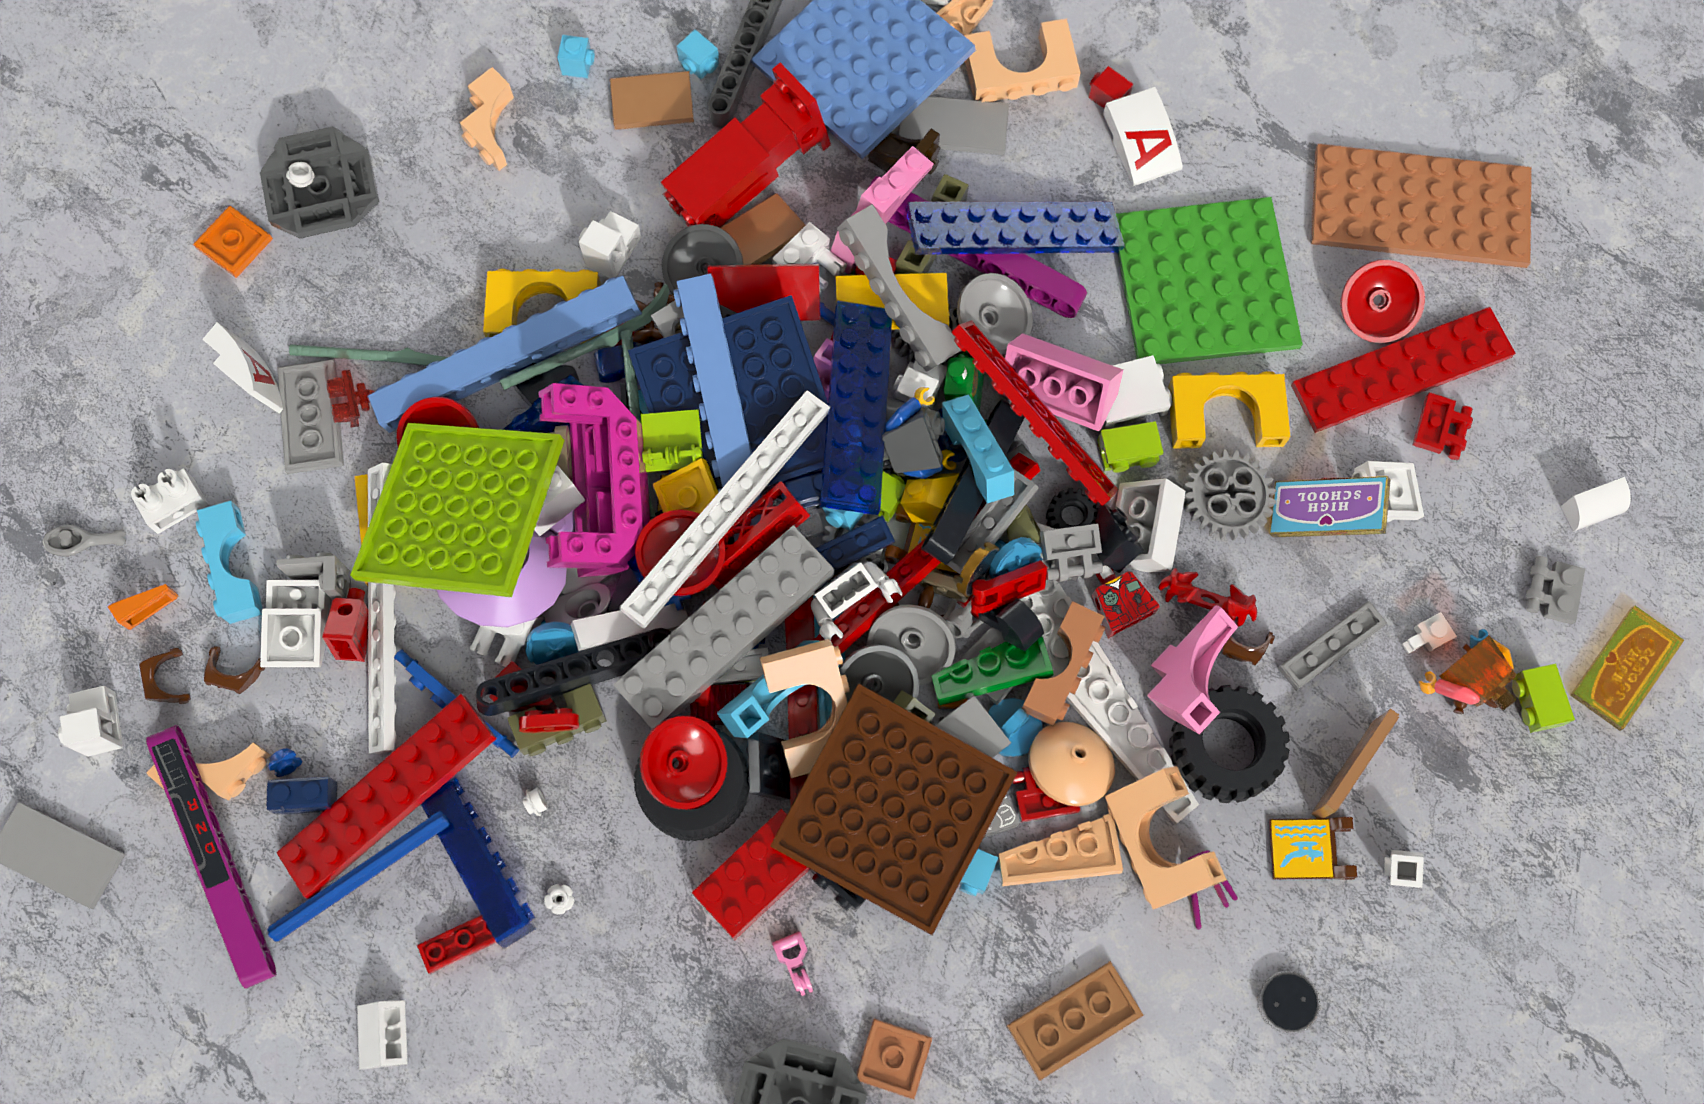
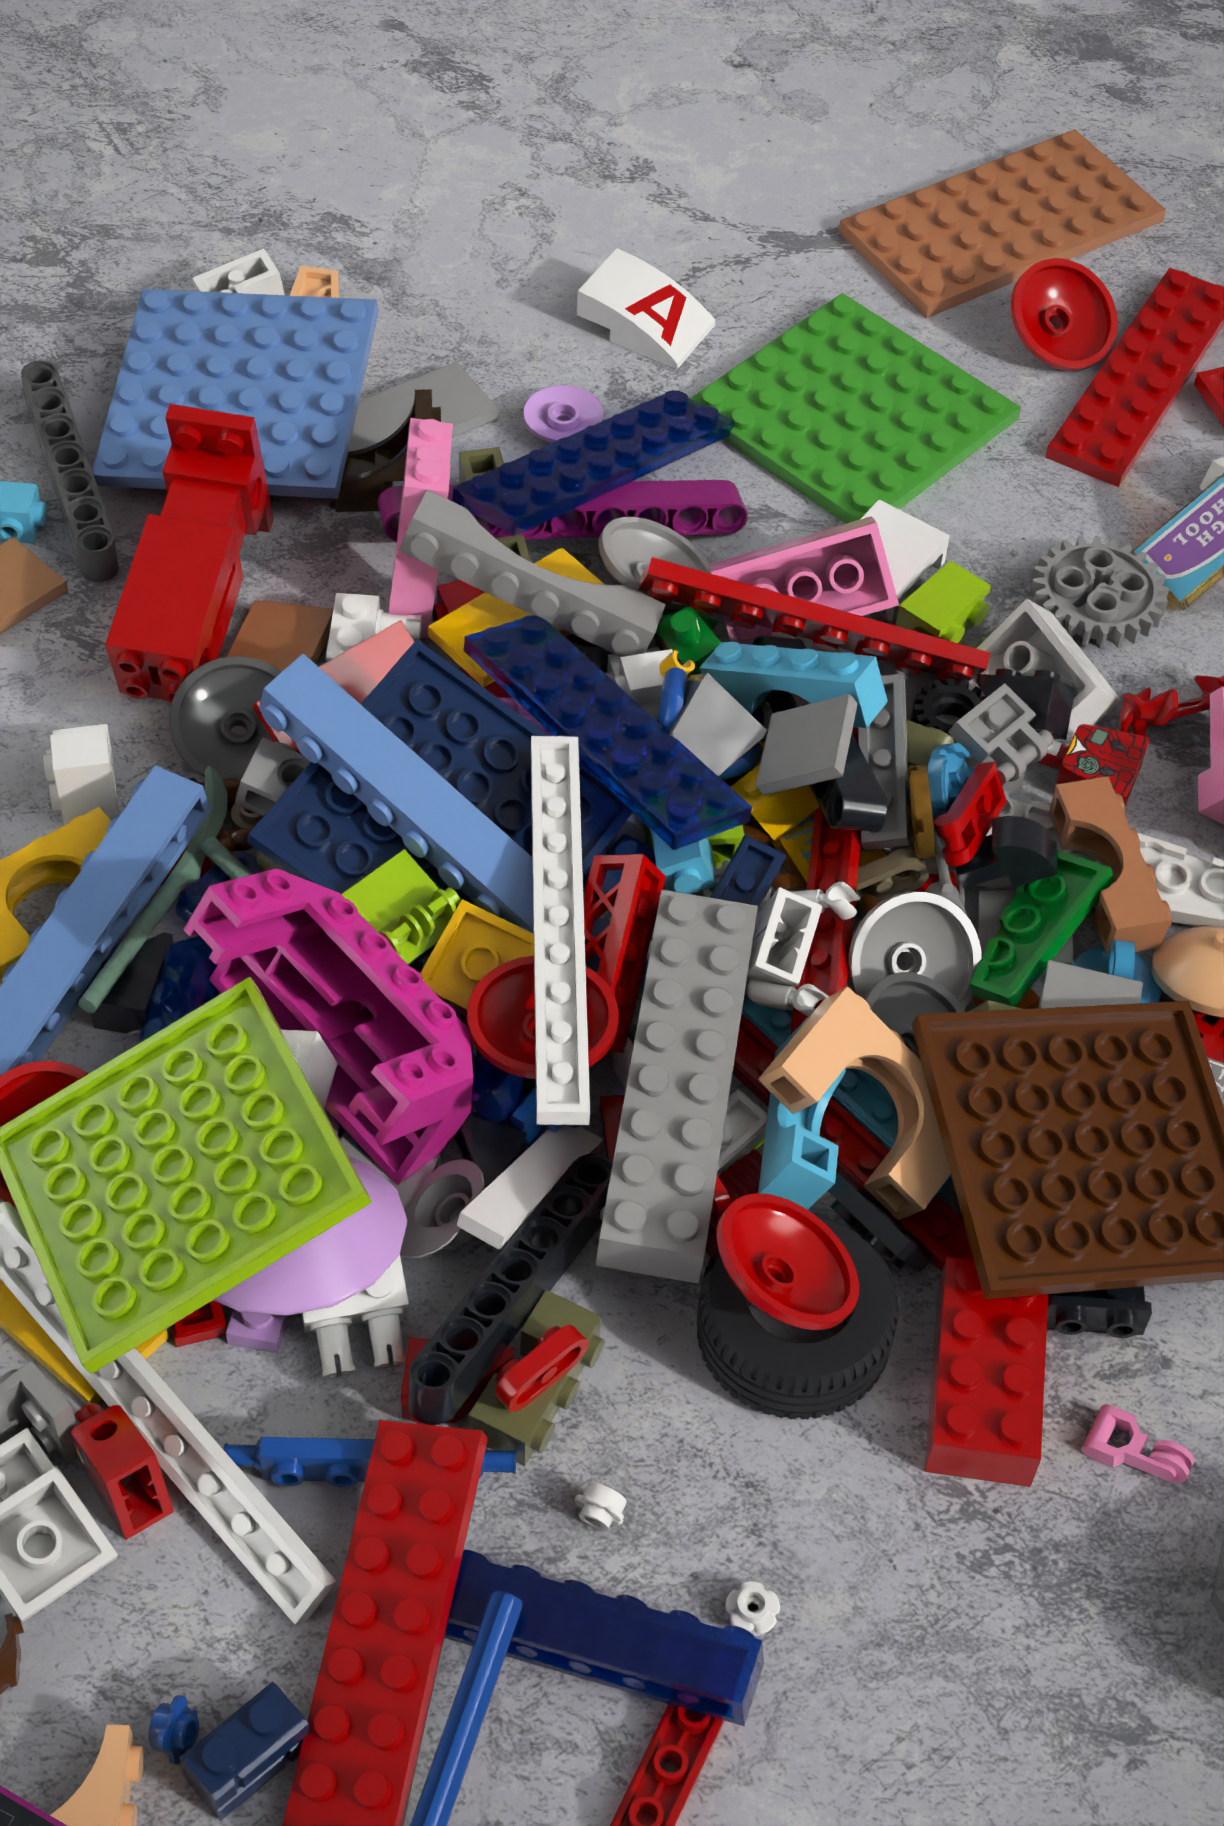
camera: 40 degrees left, 20 degrees down
dark azure tile [526,620,584,665] -> none
light nougat arch [964,19,1081,102] -> none
red brick [1089,66,1133,109] -> none
yellow arch [1168,371,1290,449] -> none
none -> lavender dish [523,385,604,444]
none -> light grey tile [756,694,858,795]

